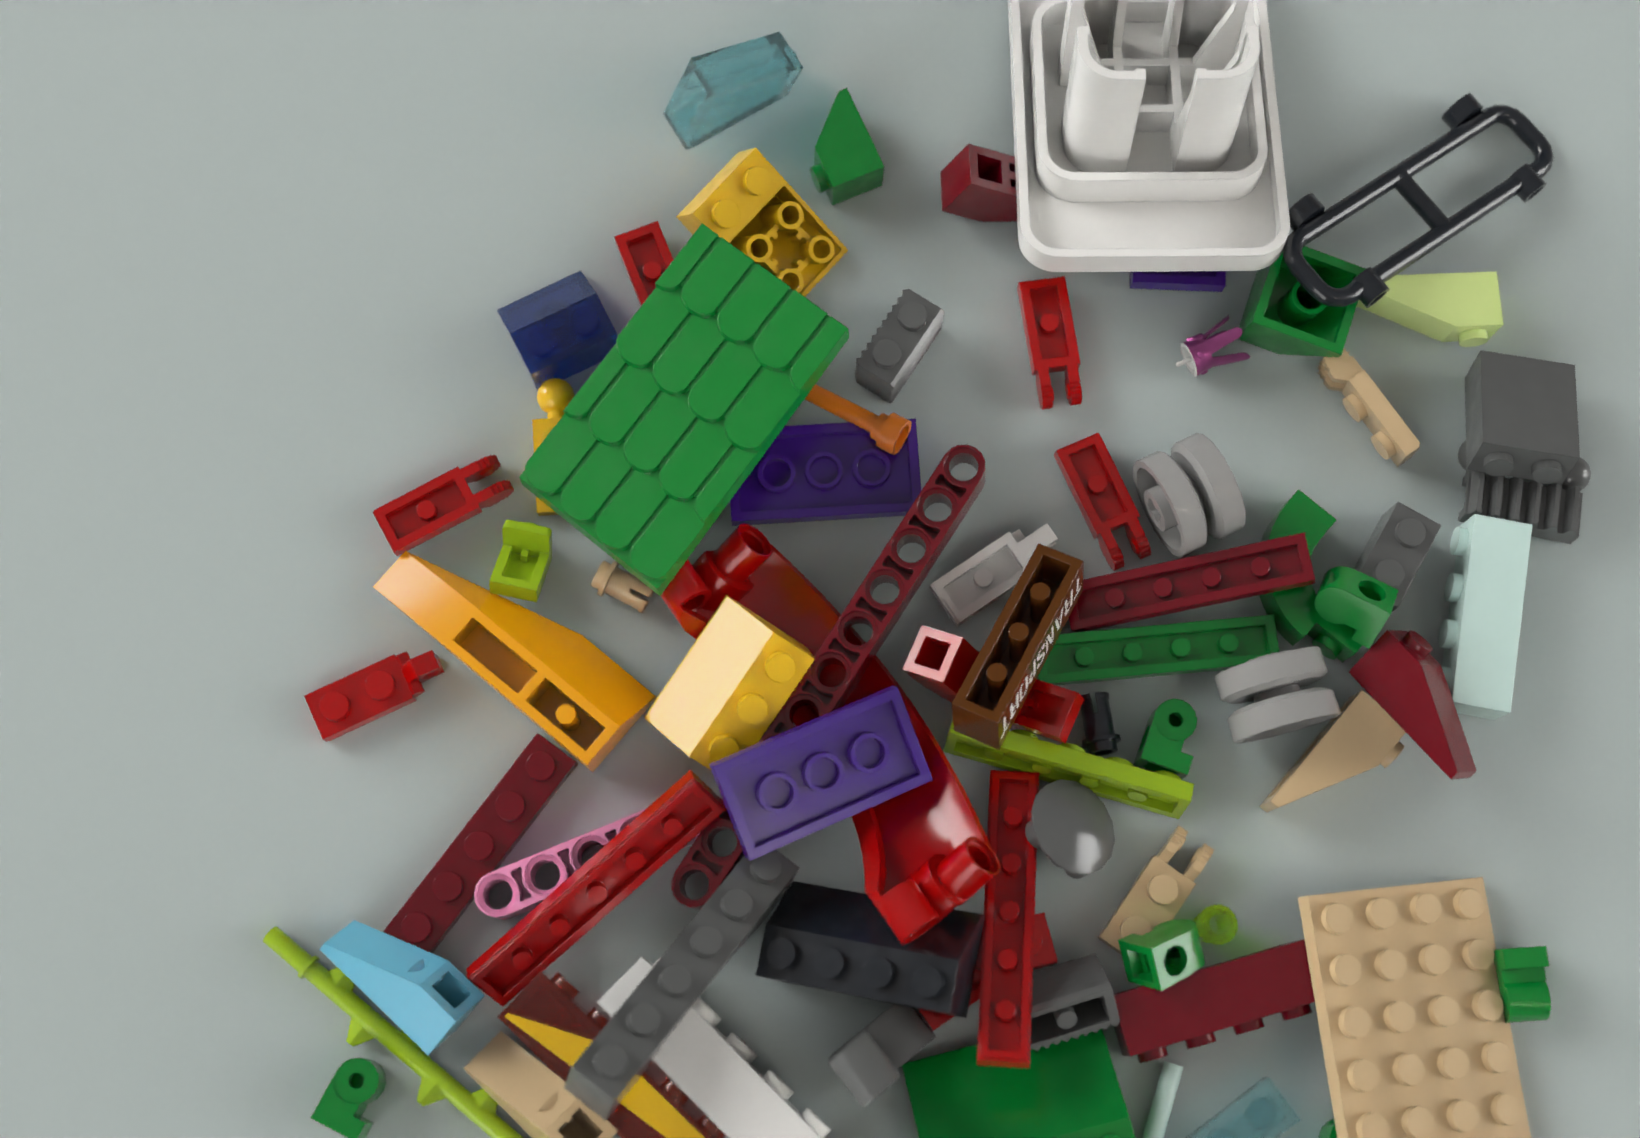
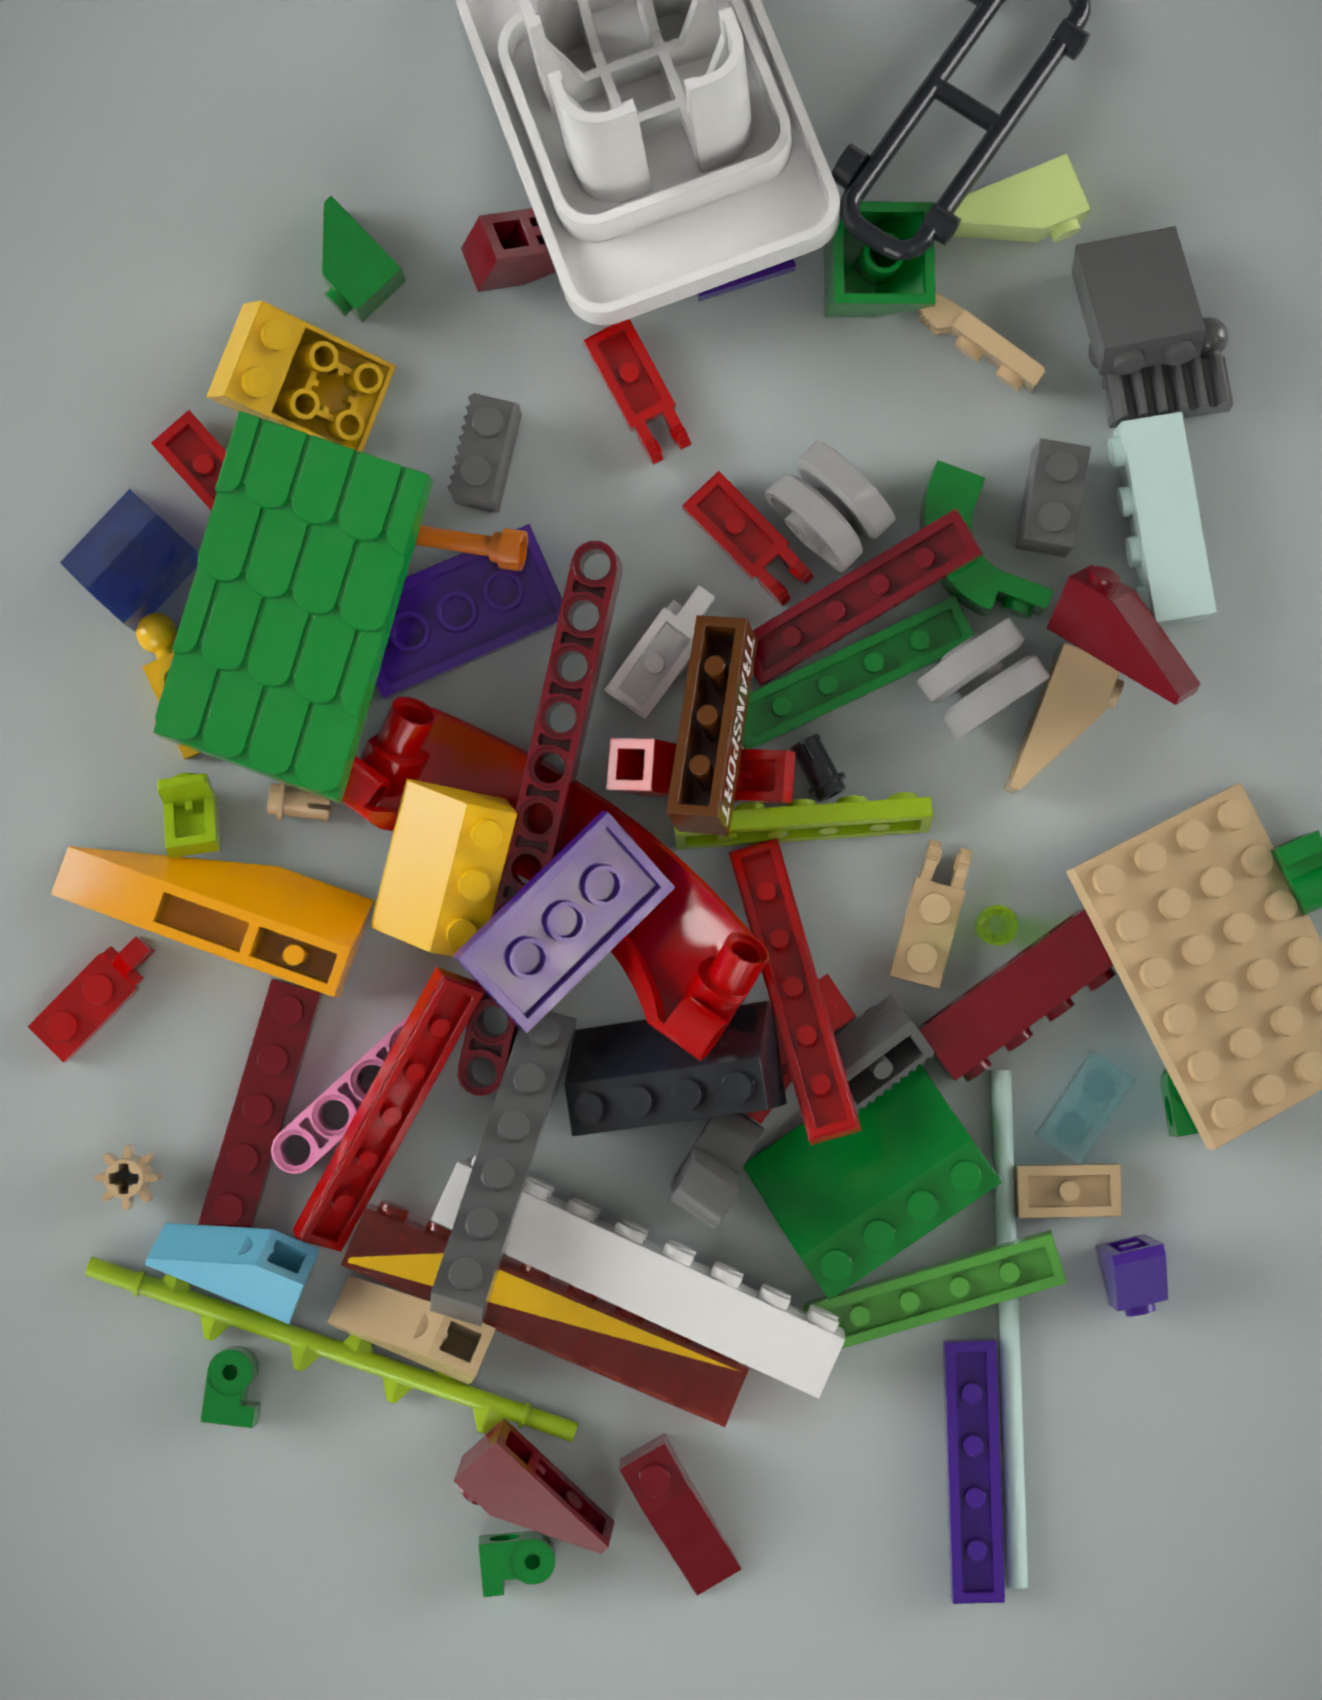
camera: 20 degrees left, 10 degrees up
red hinge [373,455,514,556] -> none
clear light blue slope [663,31,803,150] -> none
dark grey dish [1025,779,1115,879] -> none
green leg [1118,919,1205,991] -> none
green leg [1133,699,1197,780] -> none
flat silver piece [1175,315,1250,377] -> none
green leg [1314,566,1399,649] -> none
none -> tan gear [94,1144,163,1210]

